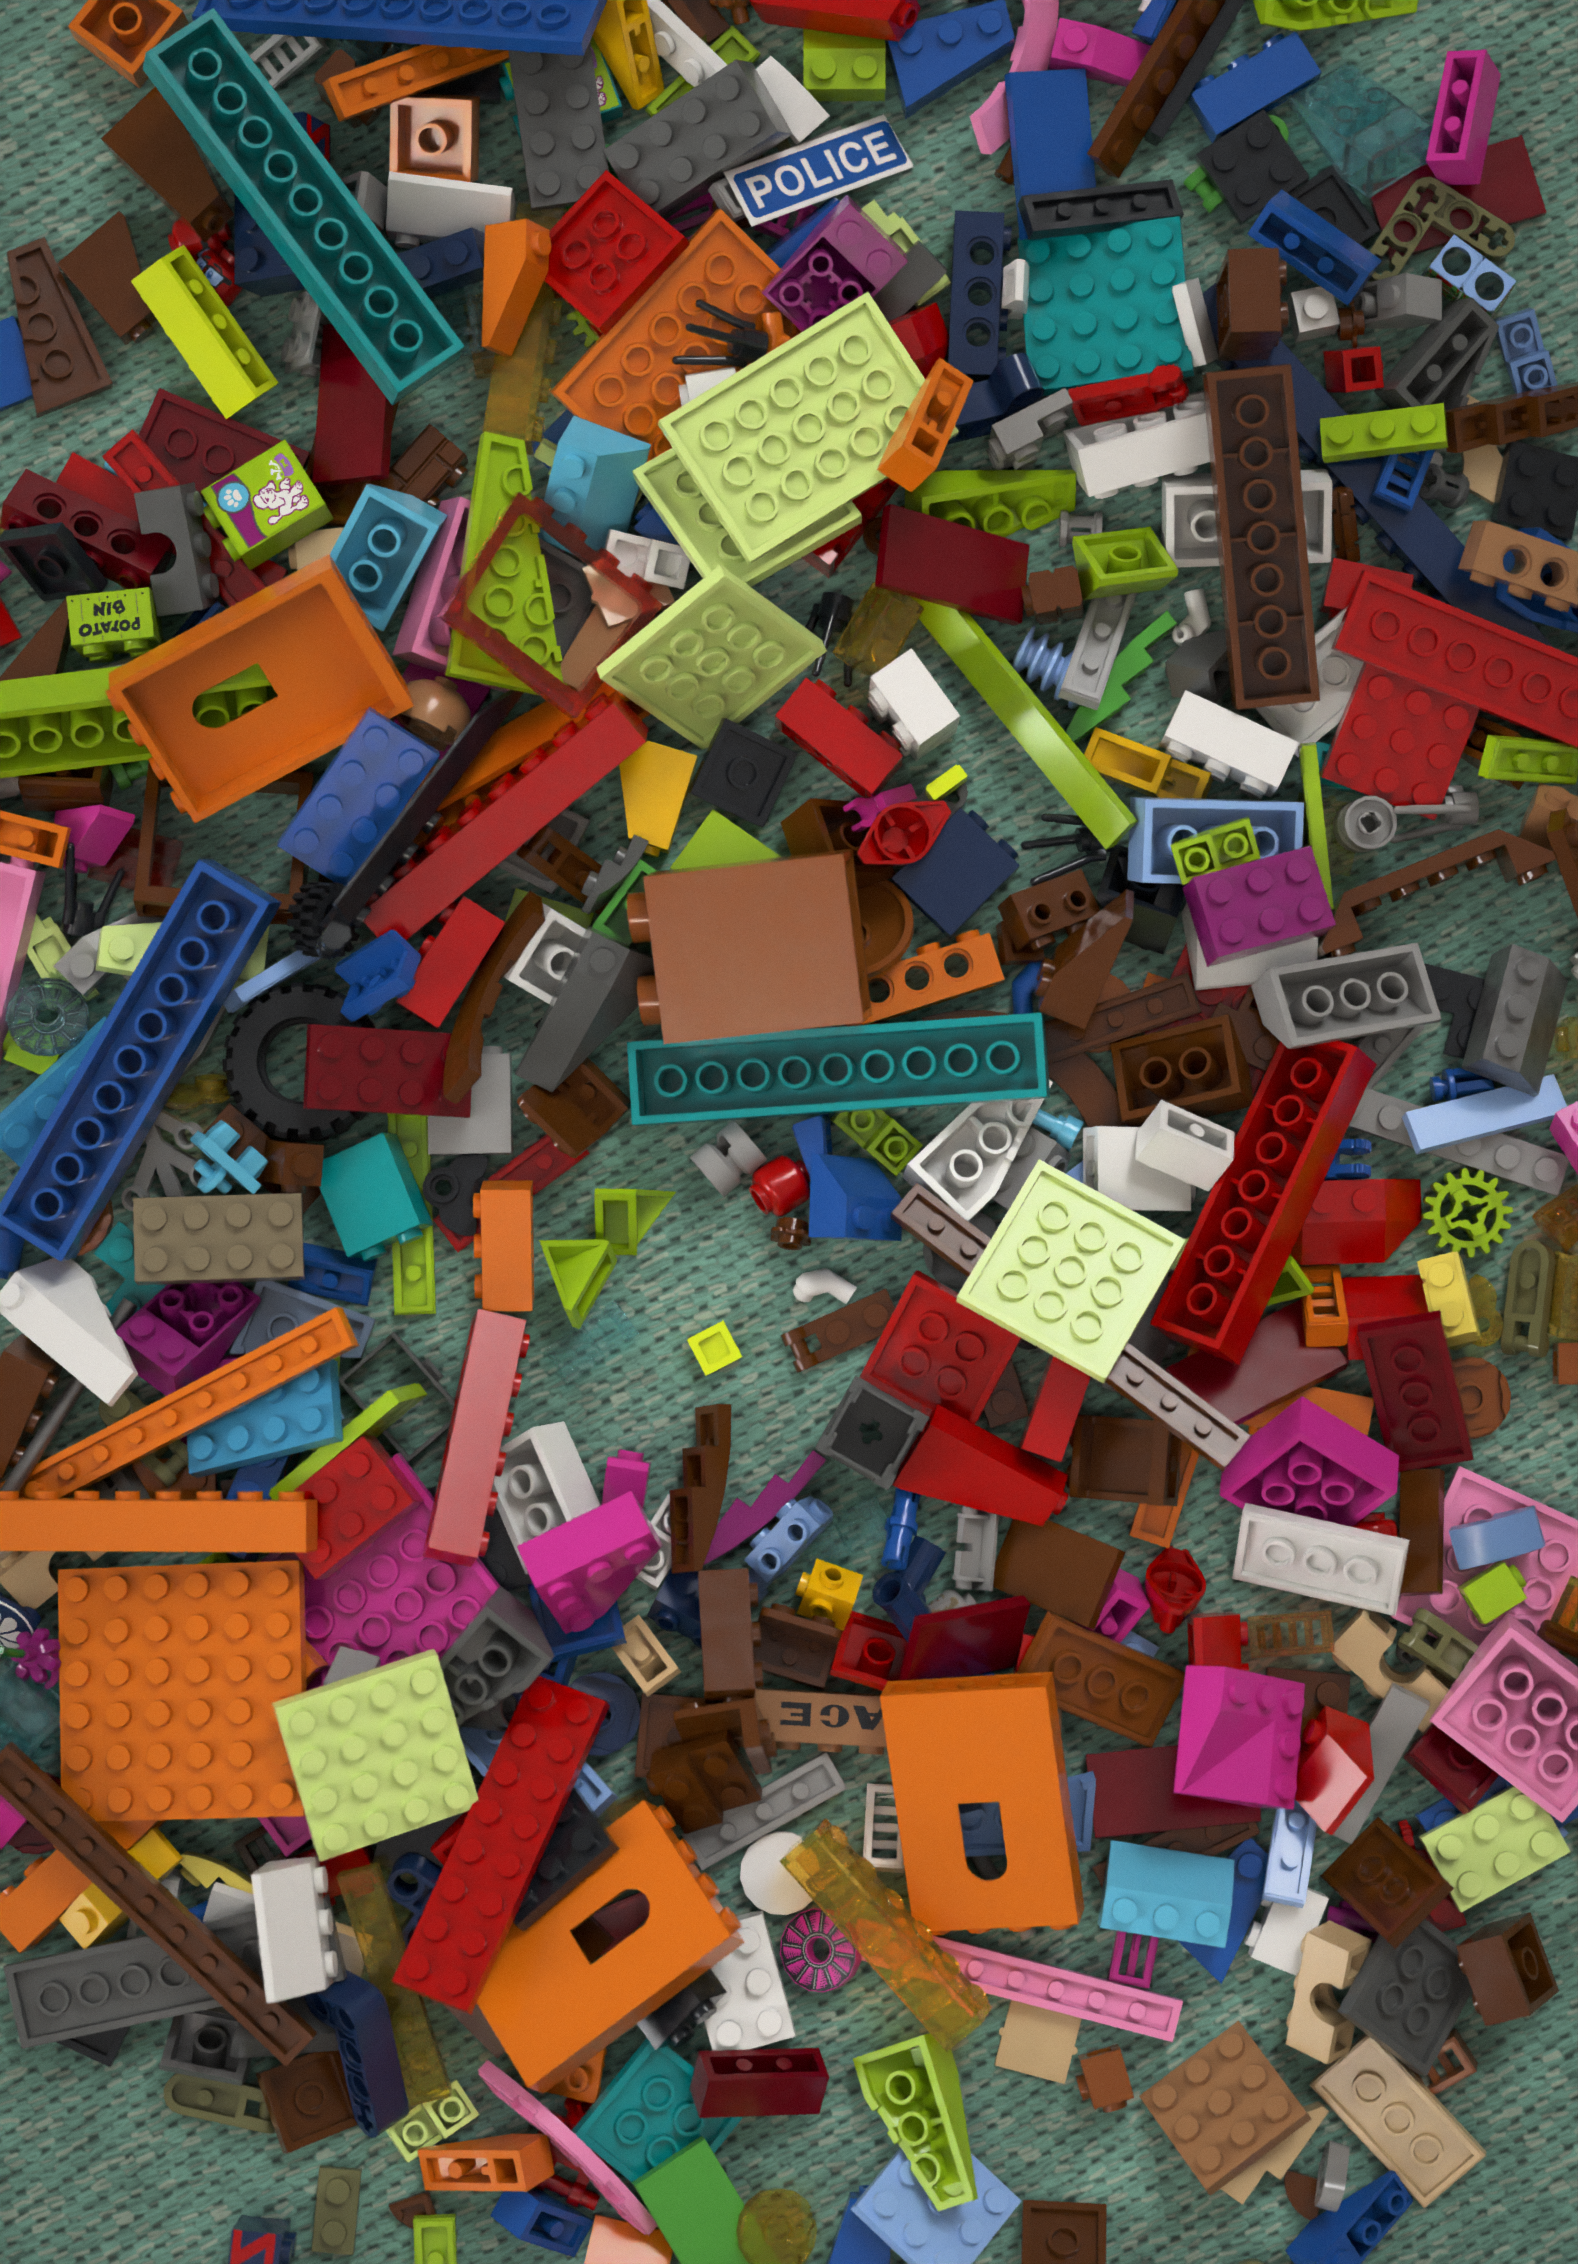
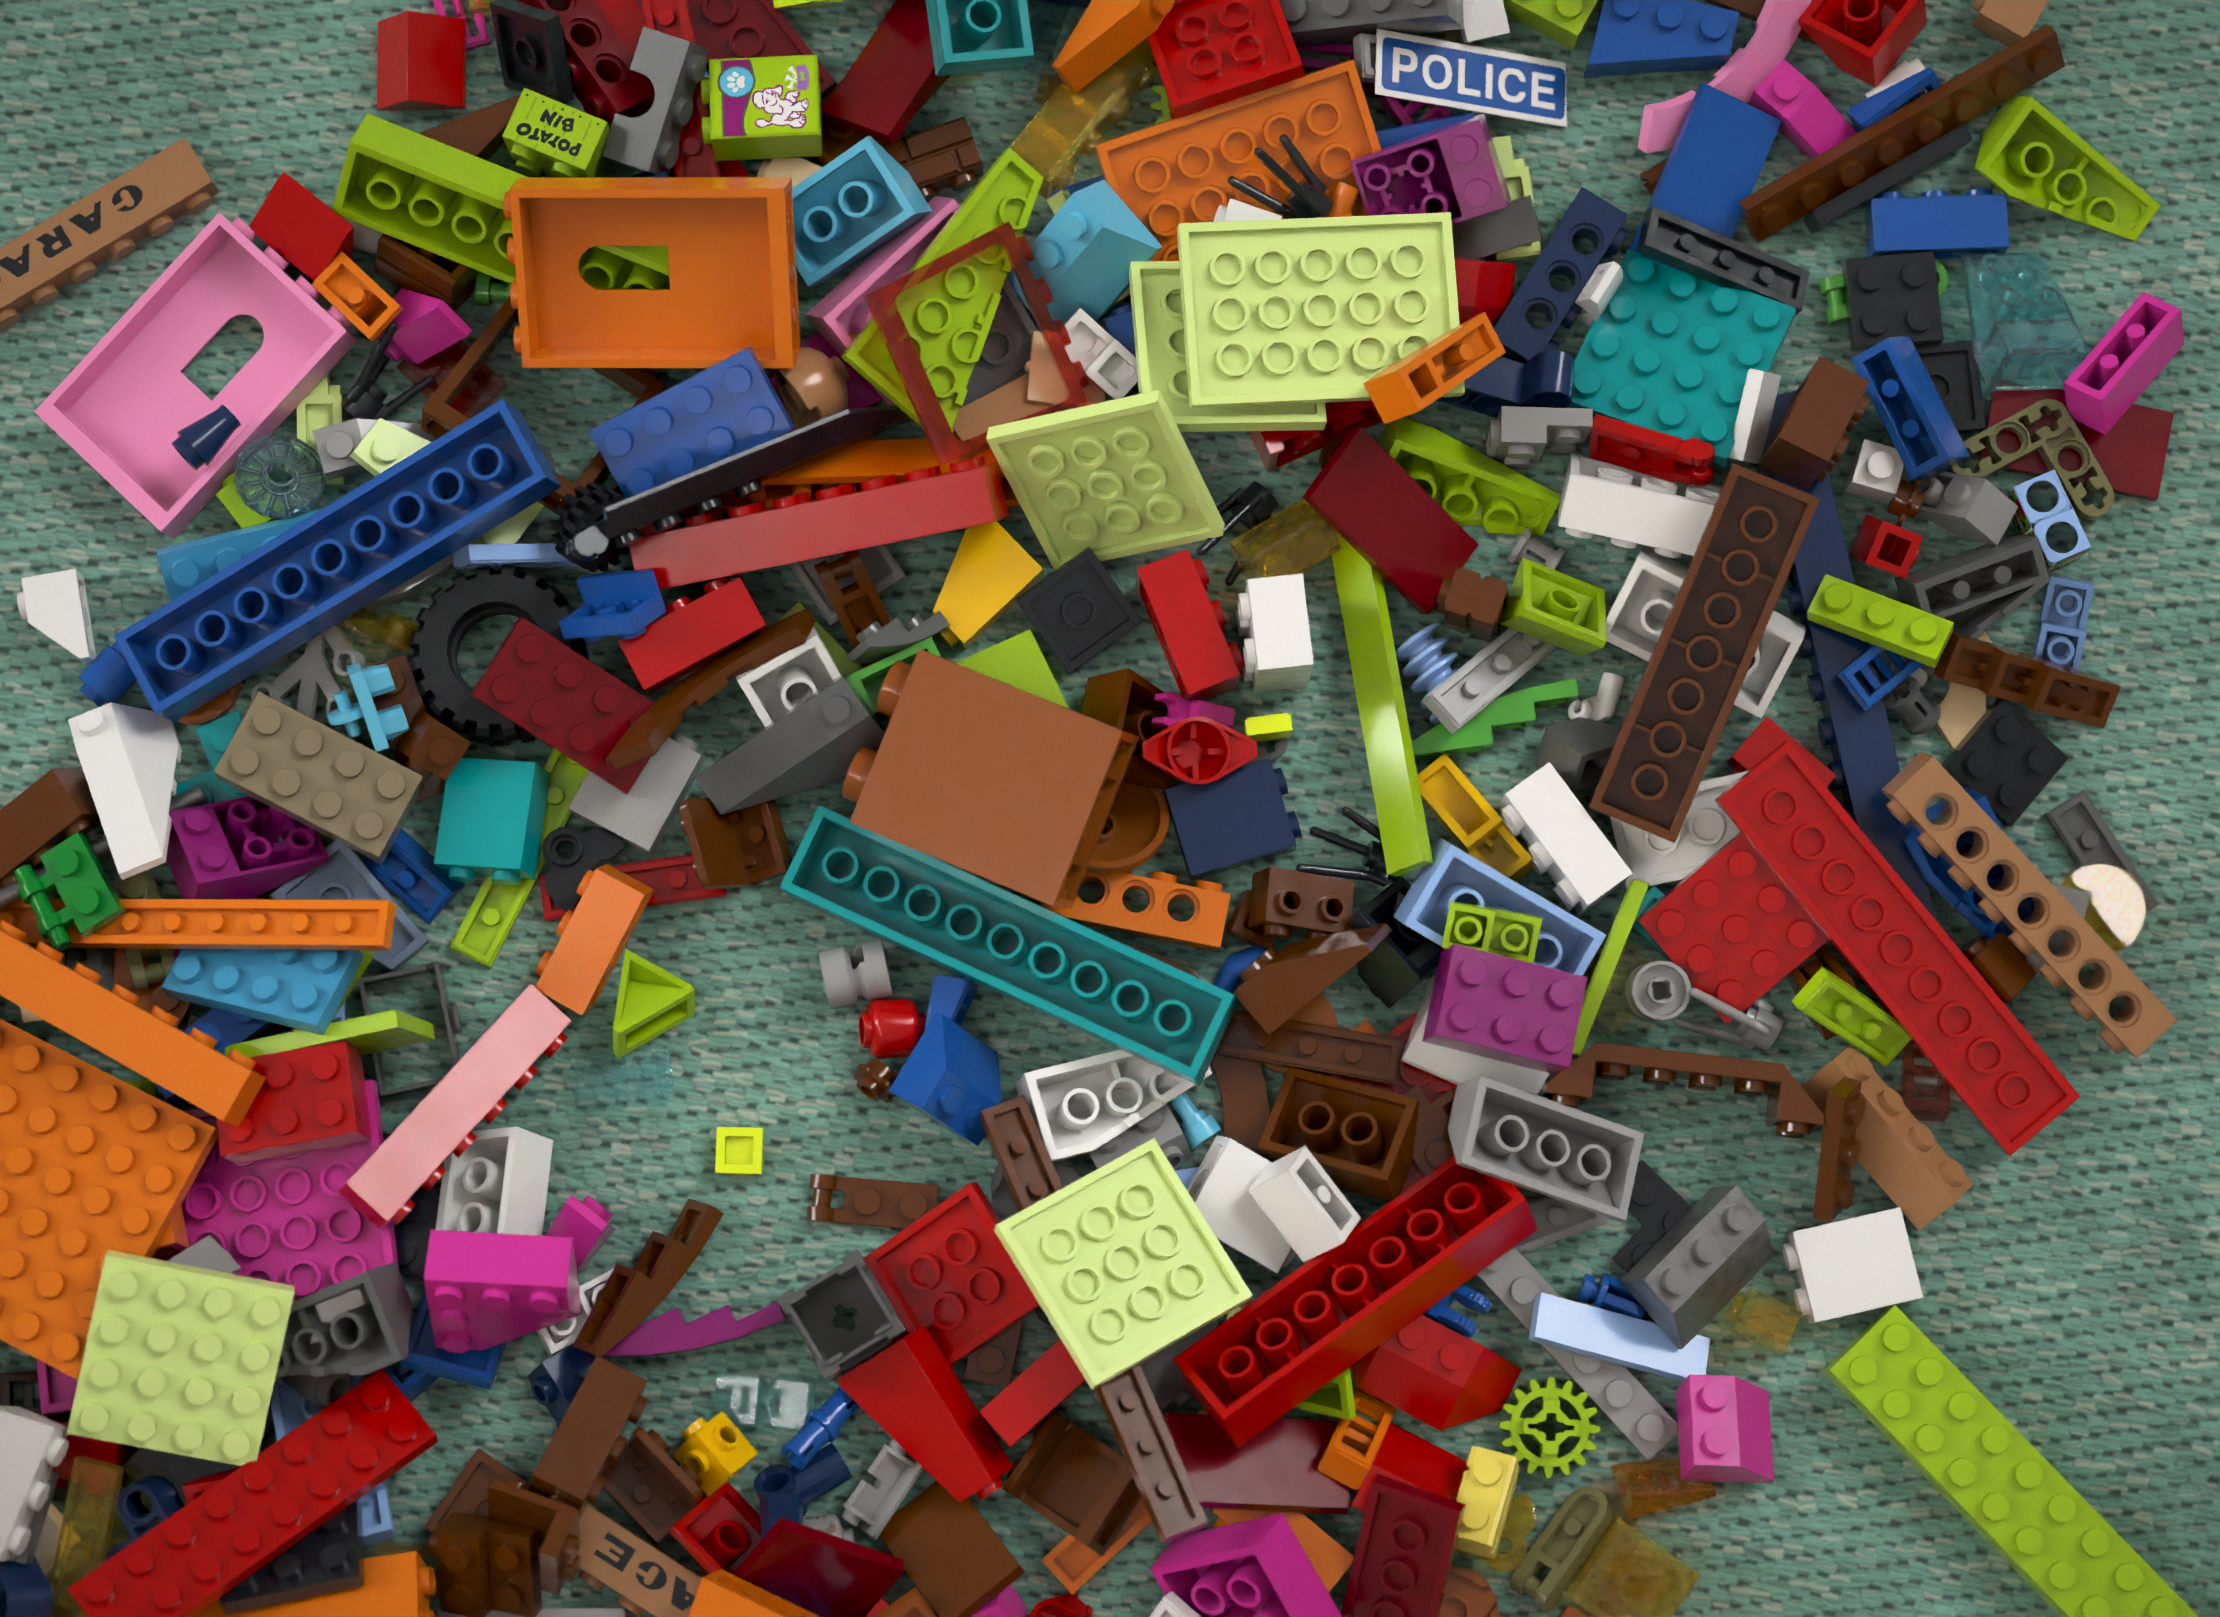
camera: 25 degrees right, 5 degrees down
dark blue plate [568,1671,641,1756] -> none
lime slope [594,1188,676,1255] -> none
tan slope [611,1615,681,1697] -> none
medium blue brick [744,1495,834,1604] -> none
white arm [793,1268,857,1304] -> none
lime slope [830,1110,923,1176] -> none
reddish brown axle [1332,486,1360,562] -> none
none -> green plate [14,832,126,951]

